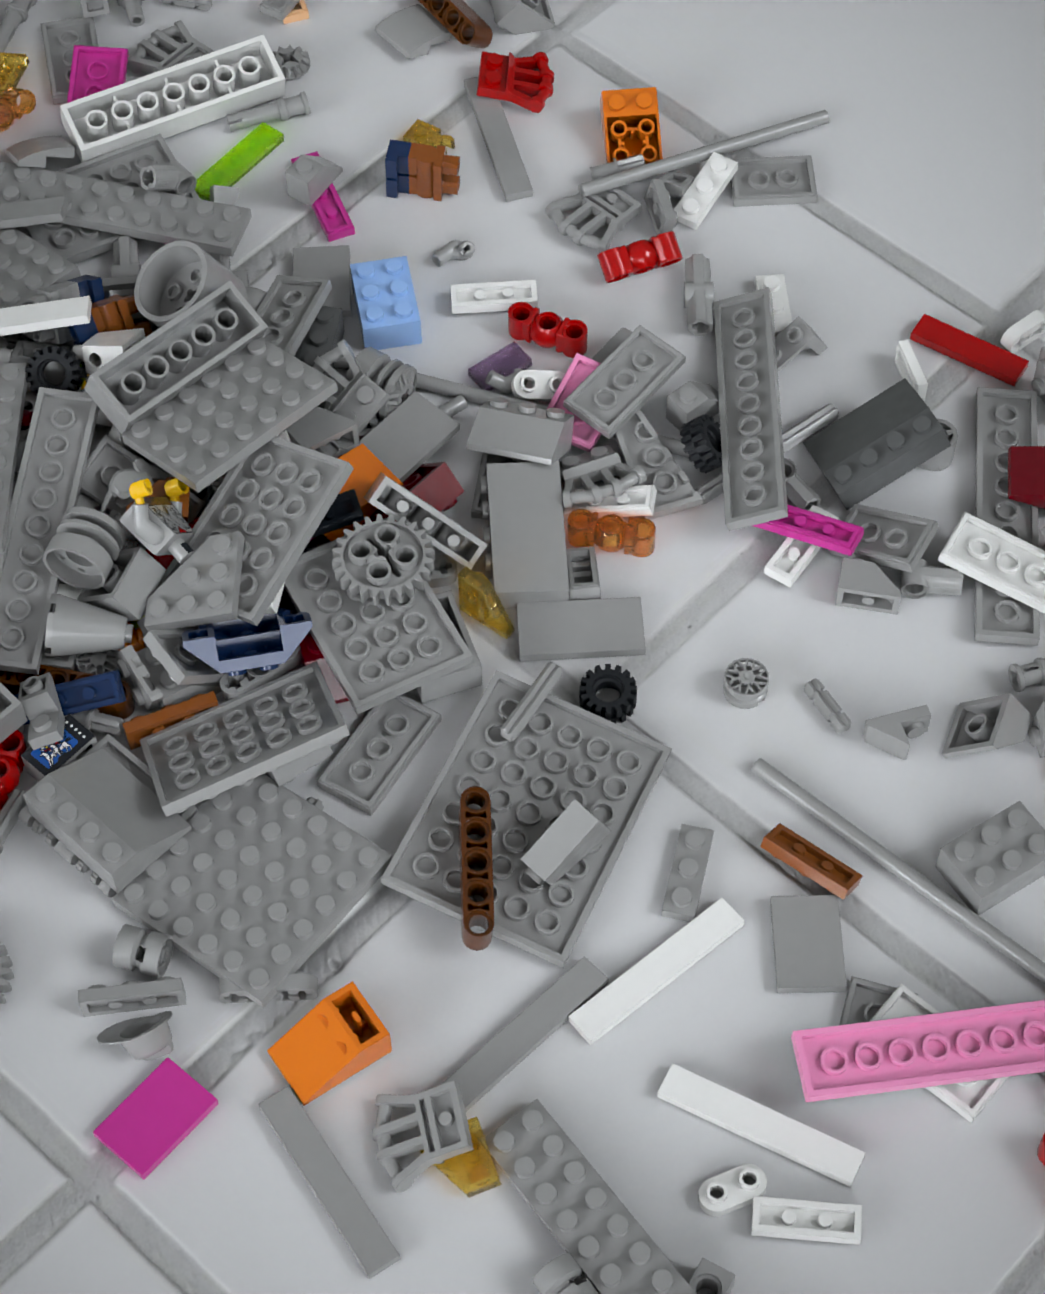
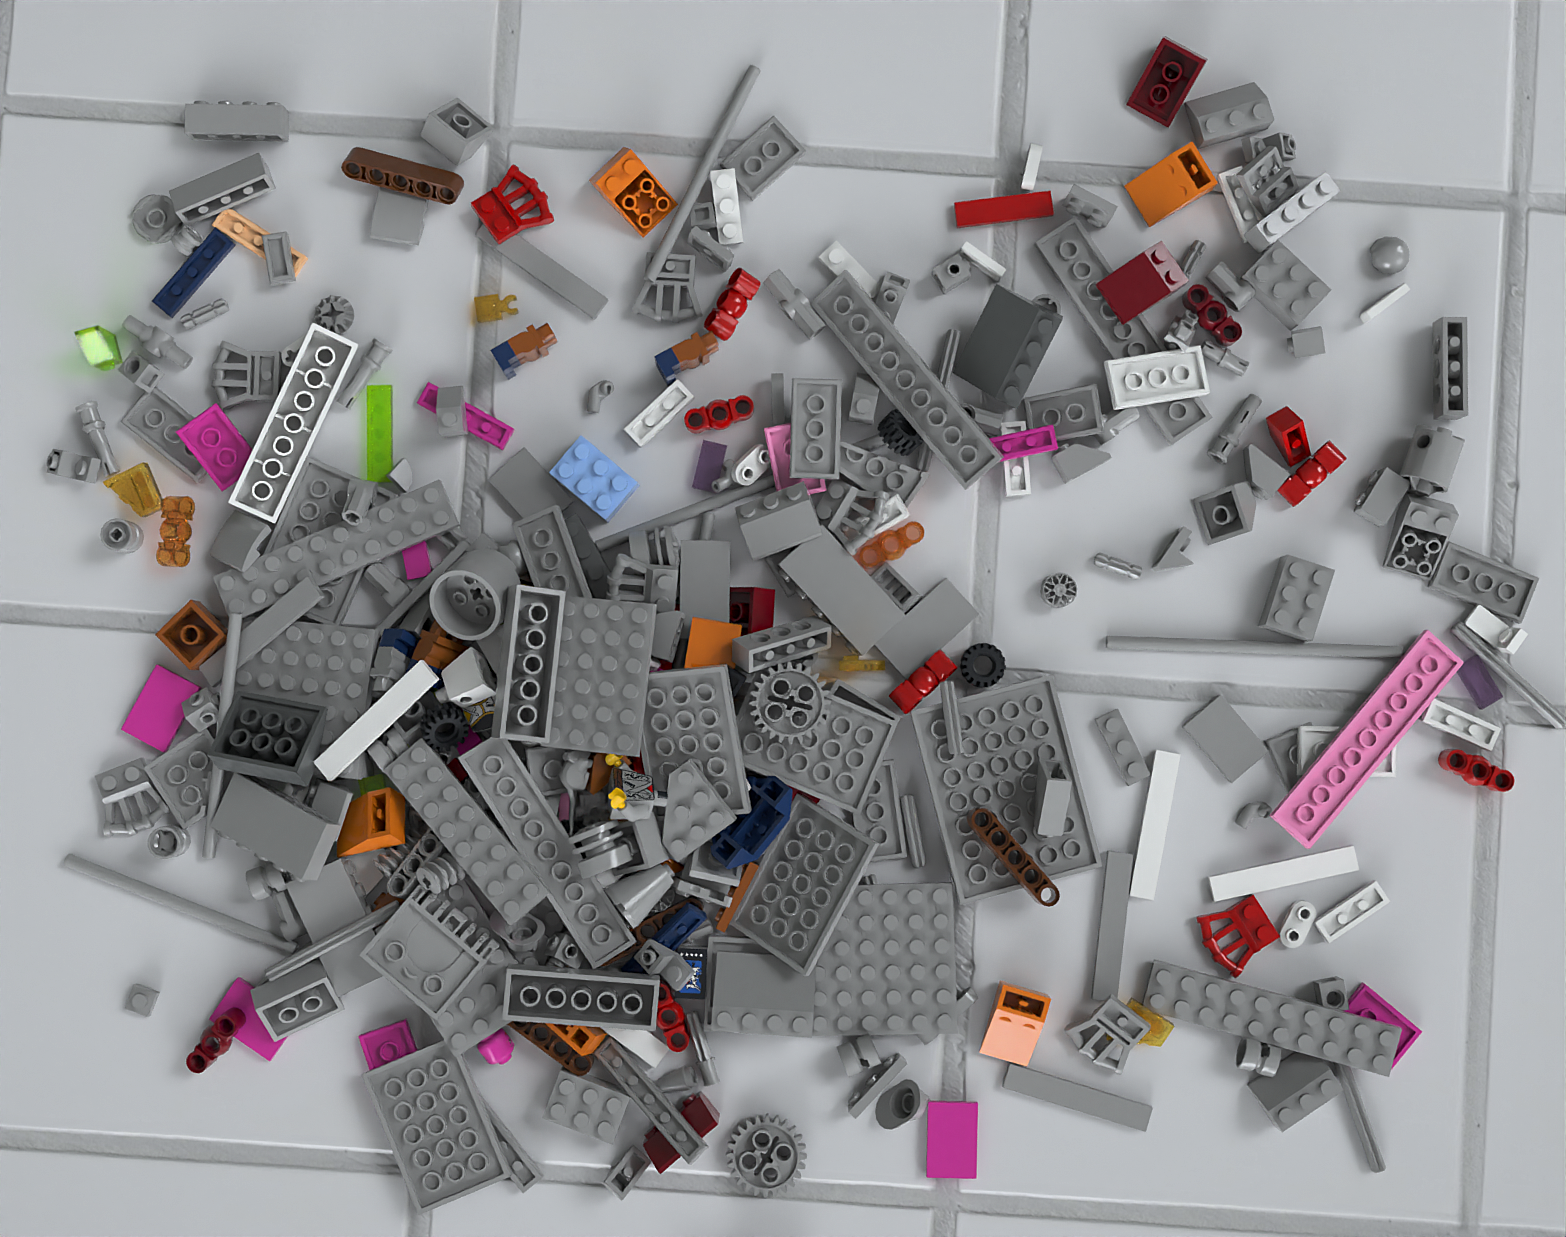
camera: 40 degrees left, 30 degrees up
light grey axle [590,154,645,180] -> none
dark orange plate [760,823,863,900] -> none
none -> dark orange hips [654,331,719,386]
none -> red piece [889,649,958,715]
none -> light grey axle [900,794,926,868]
none -> light grey brick [931,254,971,294]
none -> red plate [1196,894,1280,978]
none -> light grey arm [1235,802,1272,829]

